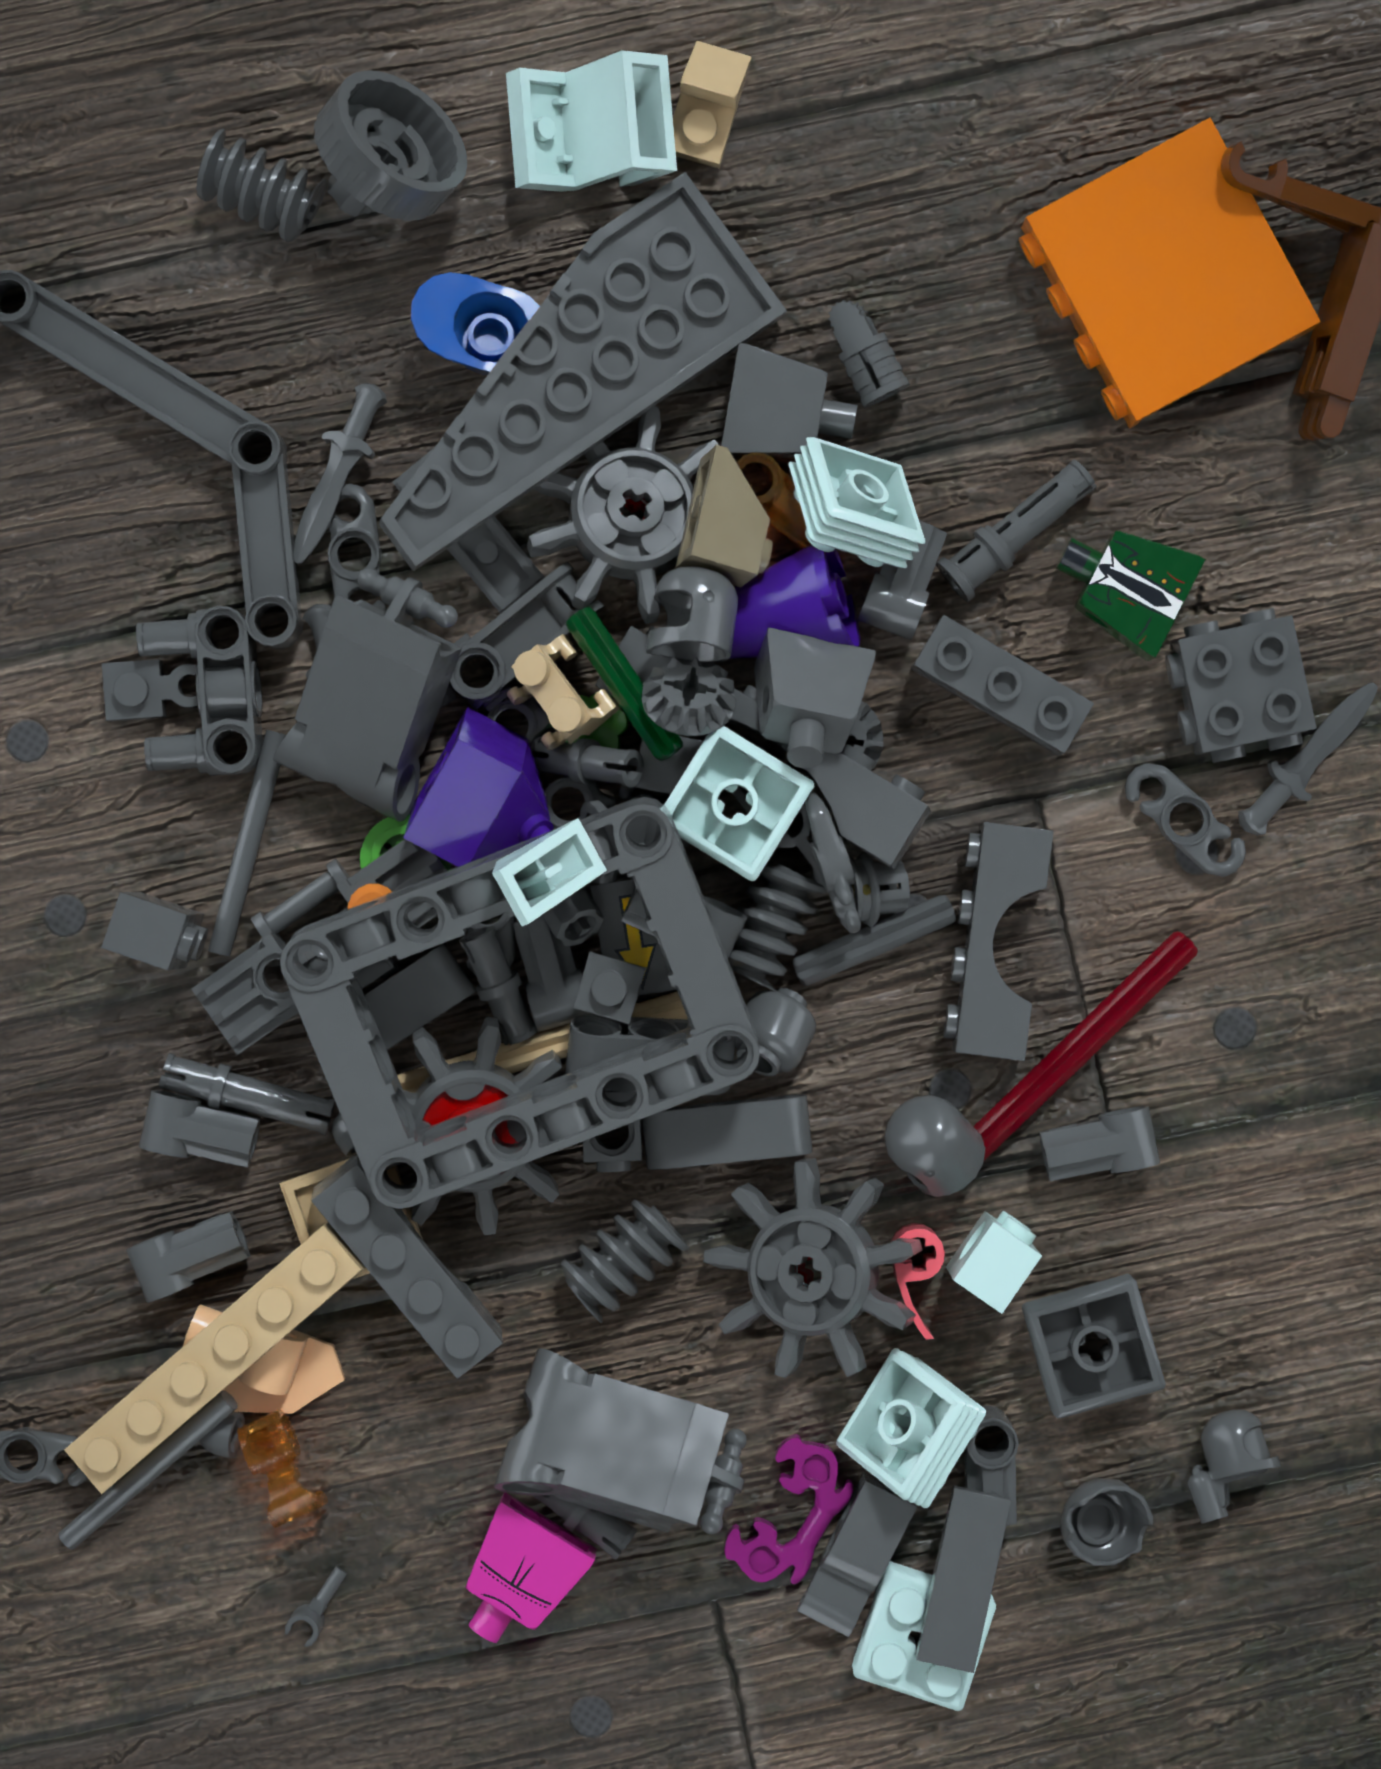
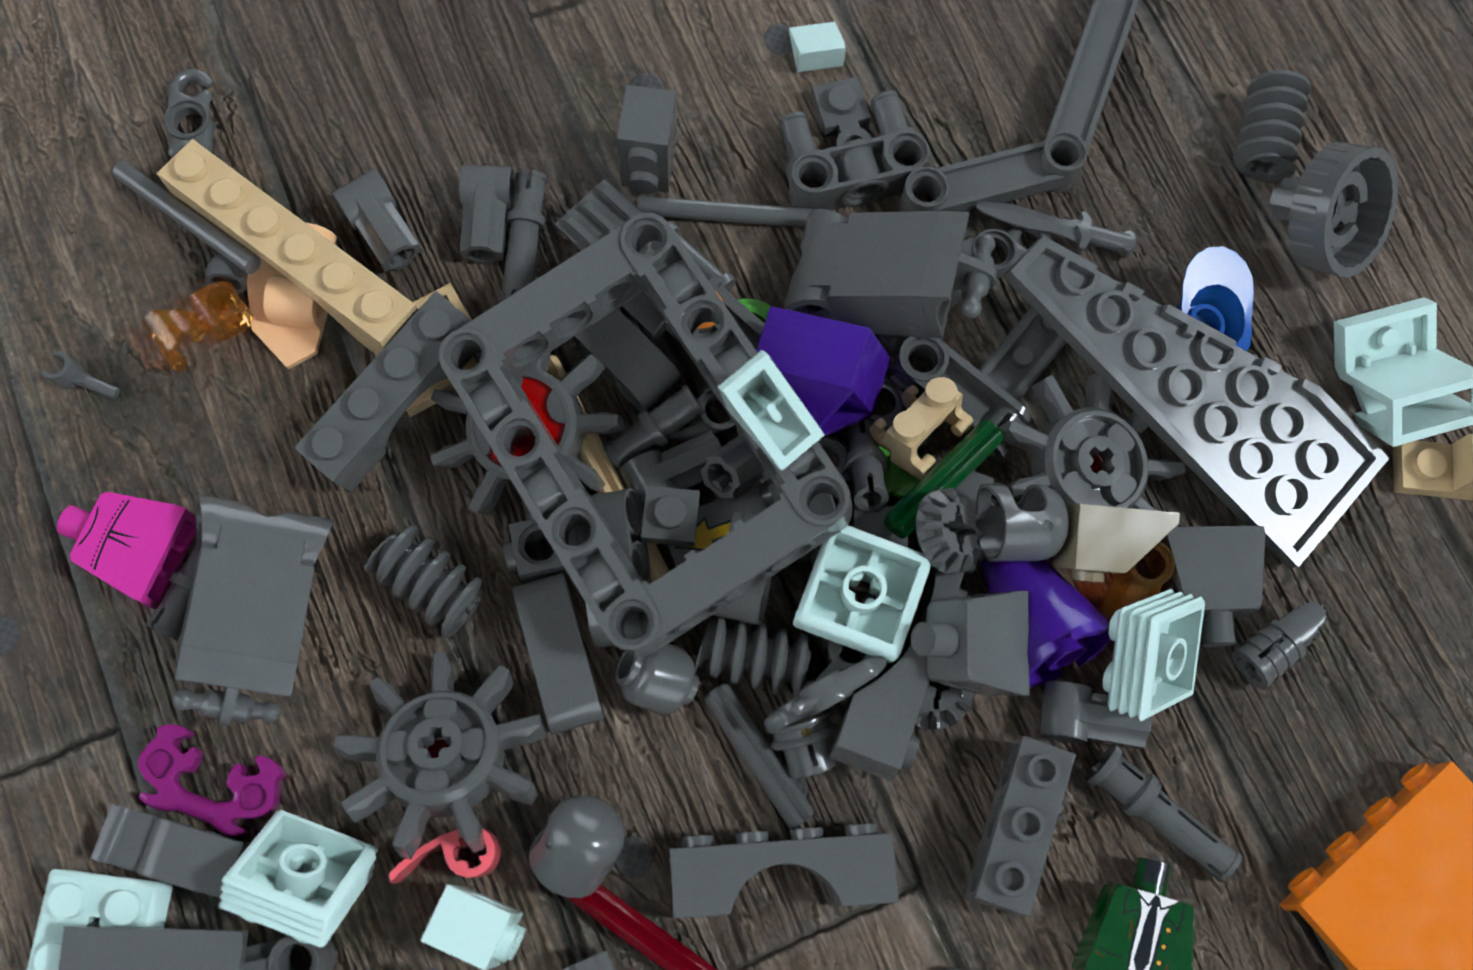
camera: 70 degrees right, 15 degrees down
none -> light aqua slope [789,22,846,72]

